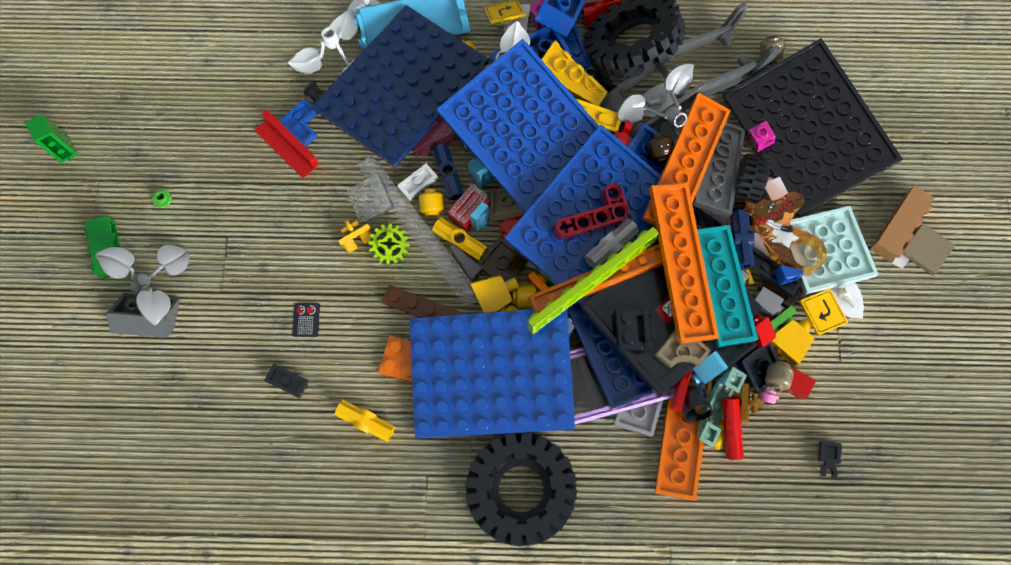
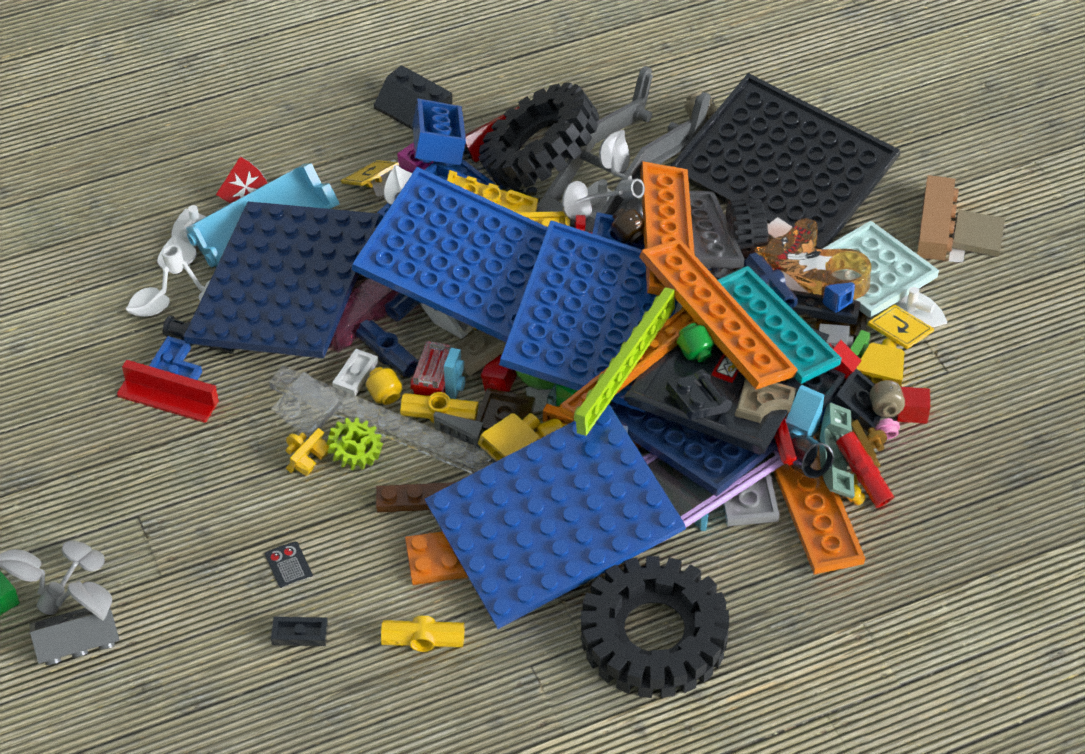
camera: 25 degrees left, 25 degrees down
bright green plate [152,189,172,207] -> none
medium azure slope [467,158,495,189] -> none
dark red beam [552,184,629,240] -> none
light grey piece [584,219,639,268] -> none
dark pink brick [748,121,776,152] -> none
black plate [818,441,842,478] -> none
none -> green head [677,323,715,362]

